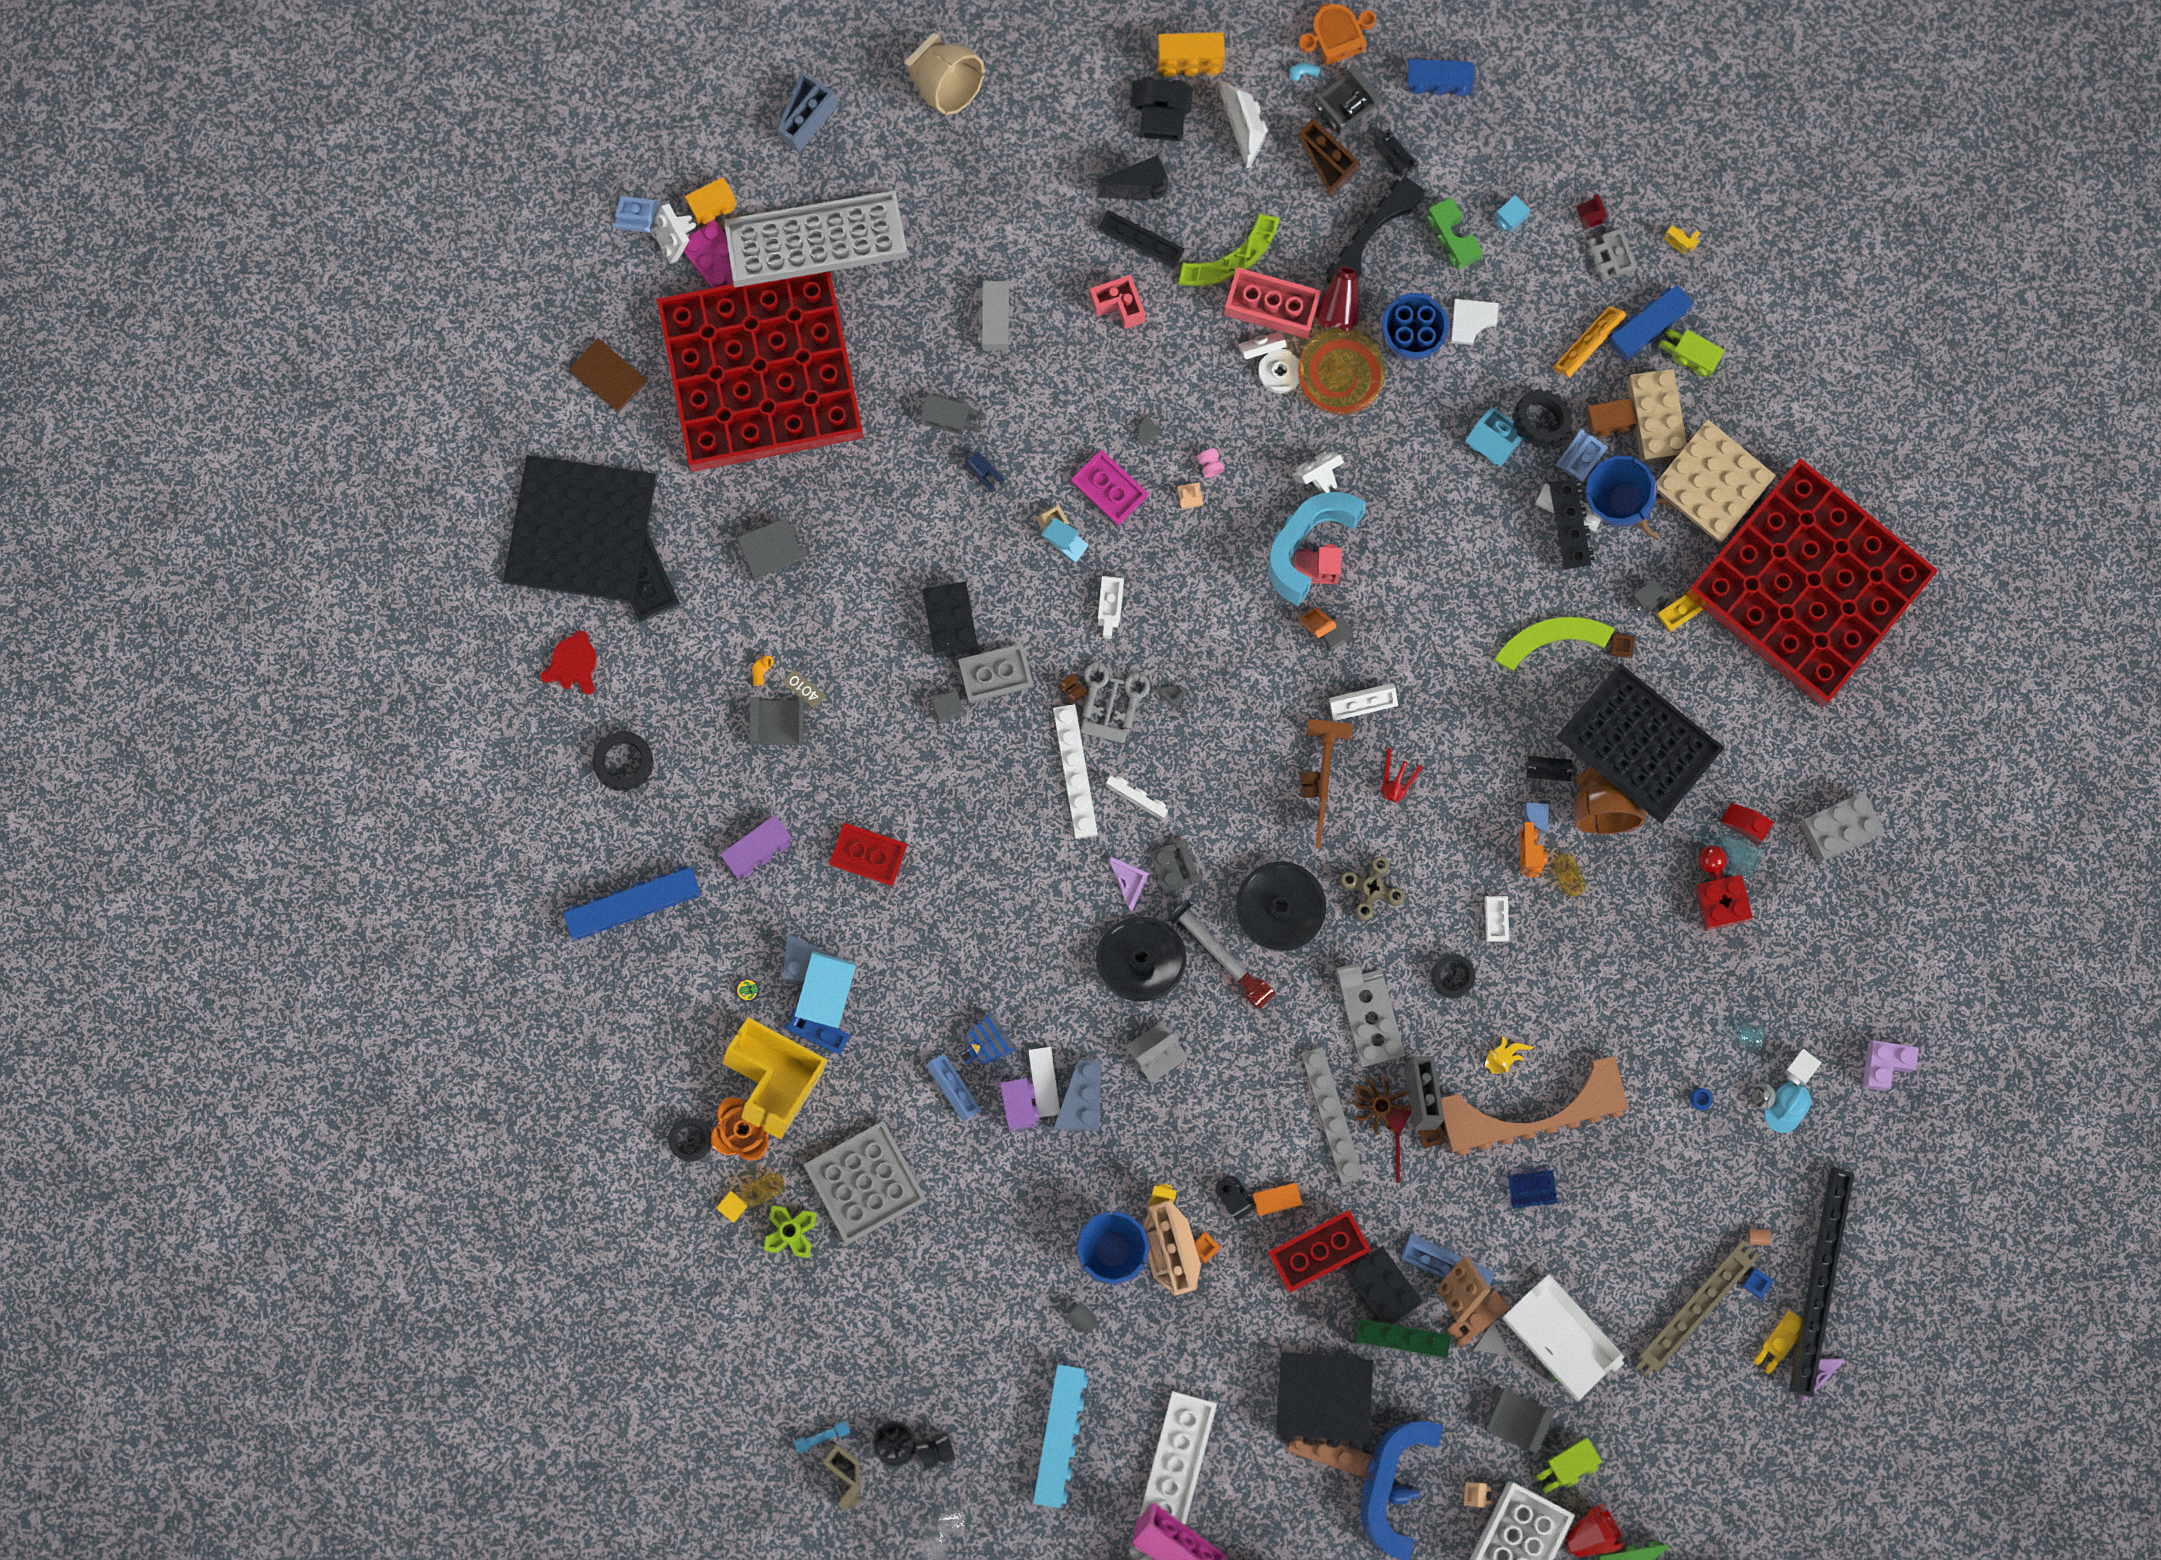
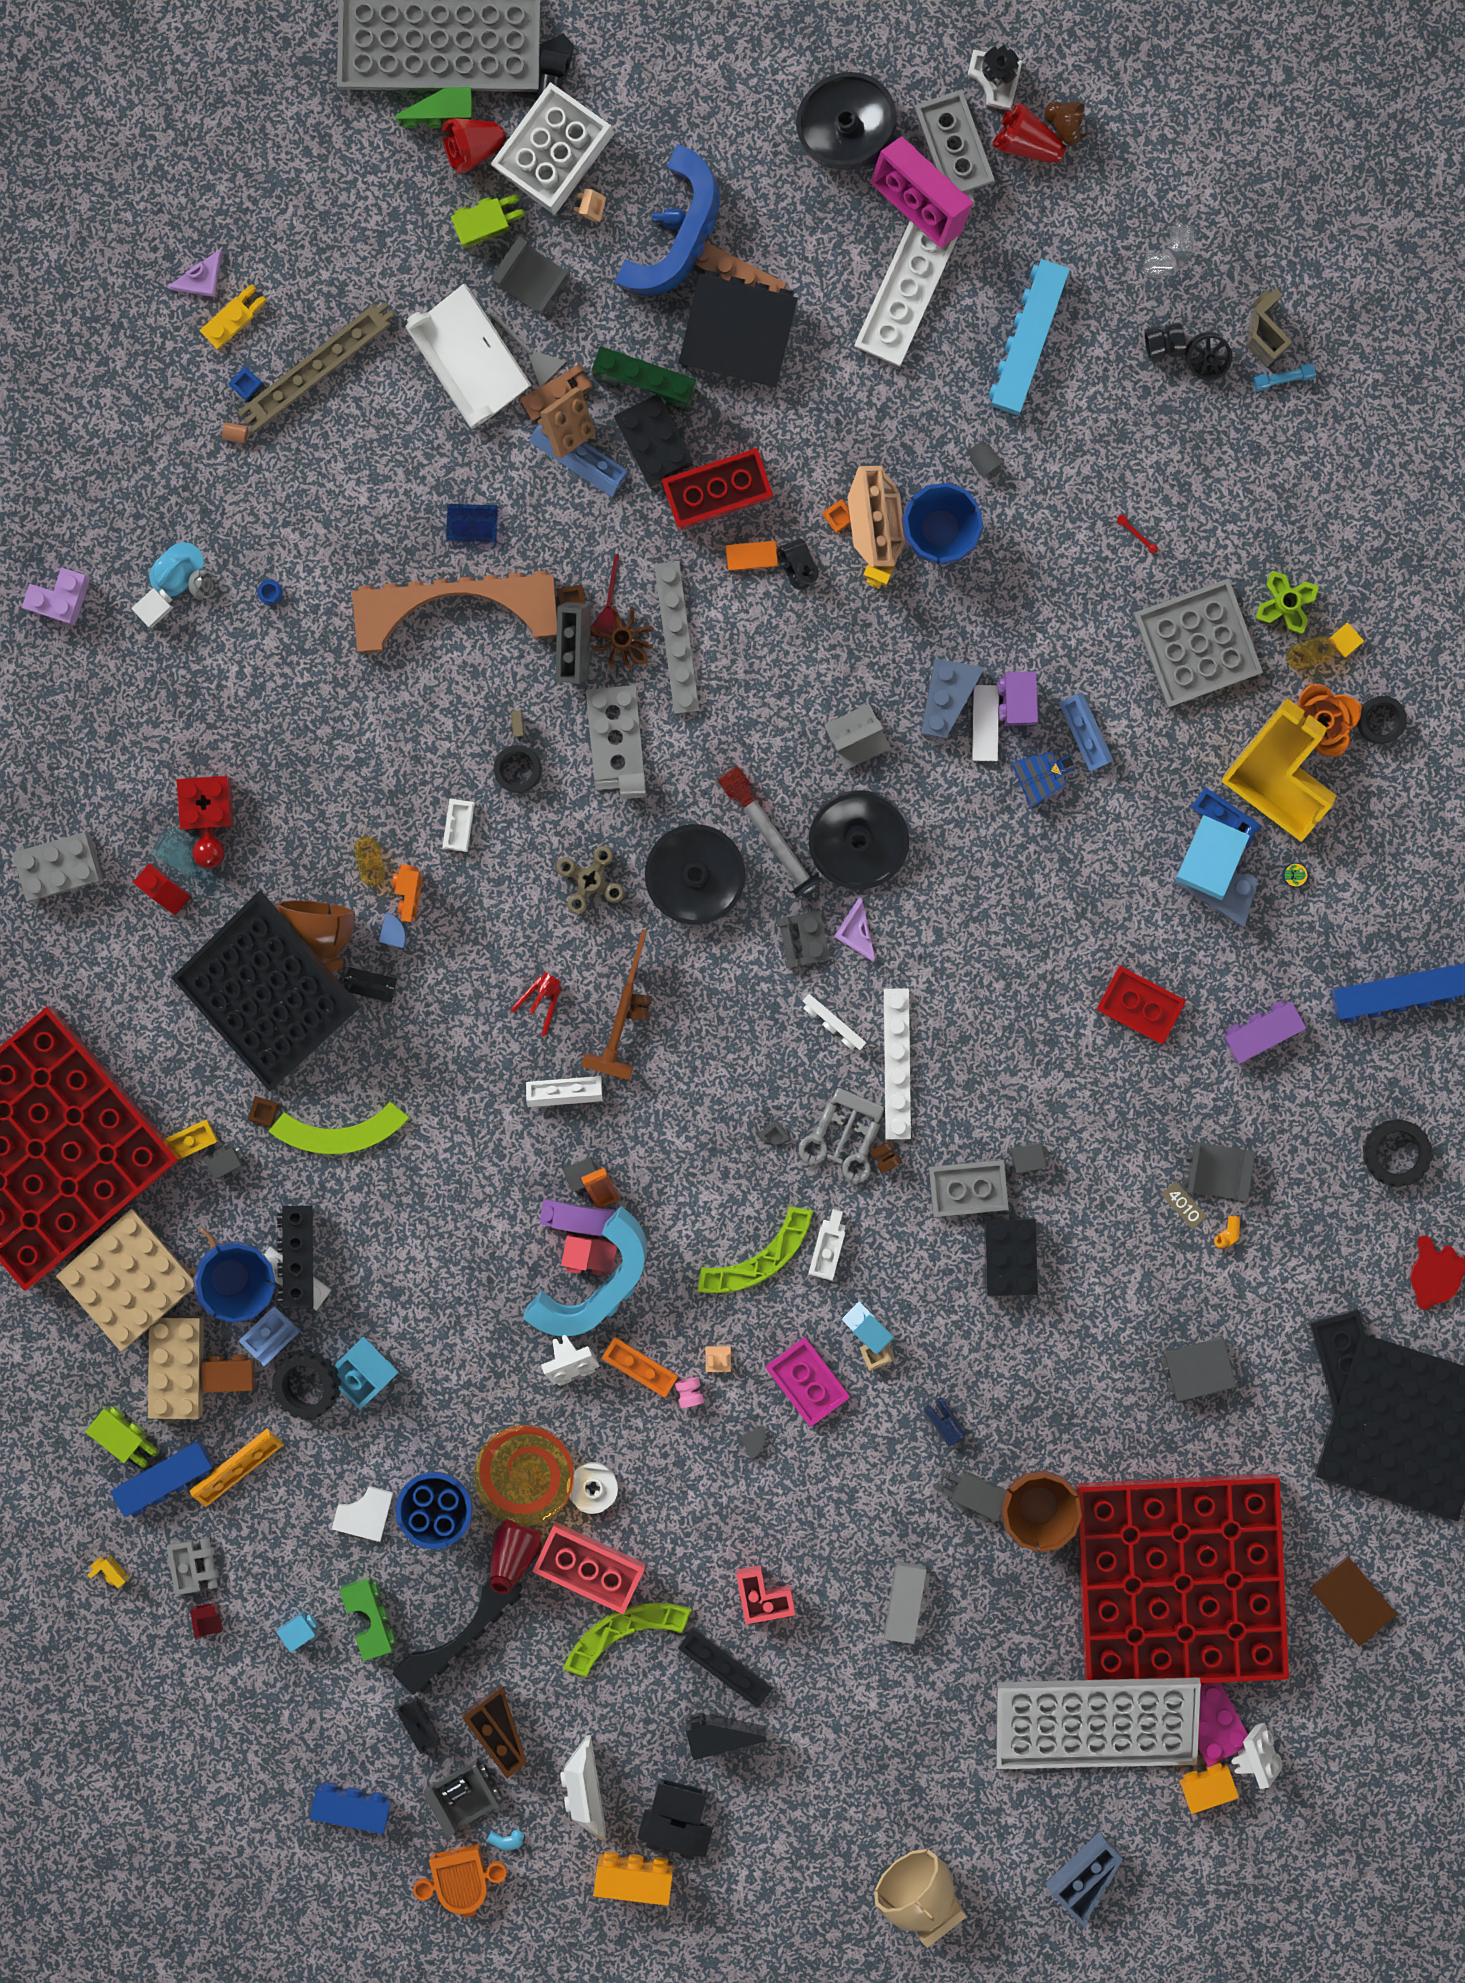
camera: 165 degrees left, 10 degrees up
light blue plate [612,196,659,233] -> none
white plate [1238,331,1286,359] -> none
yellow piece [1485,1036,1534,1074] -> none
clear light blue wheel [1737,1023,1765,1048] -> none
black plate [1789,1168,1854,1398] -> none
none -> dark tan tile [511,710,525,738]
none -> medium lavender arch [540,1199,632,1236]
none -> orange plate [601,1336,679,1398]
none -> lime tile [697,1206,813,1293]
none -> dark orange plate [1000,1470,1083,1553]
none -> red hinge [1117,515,1158,554]

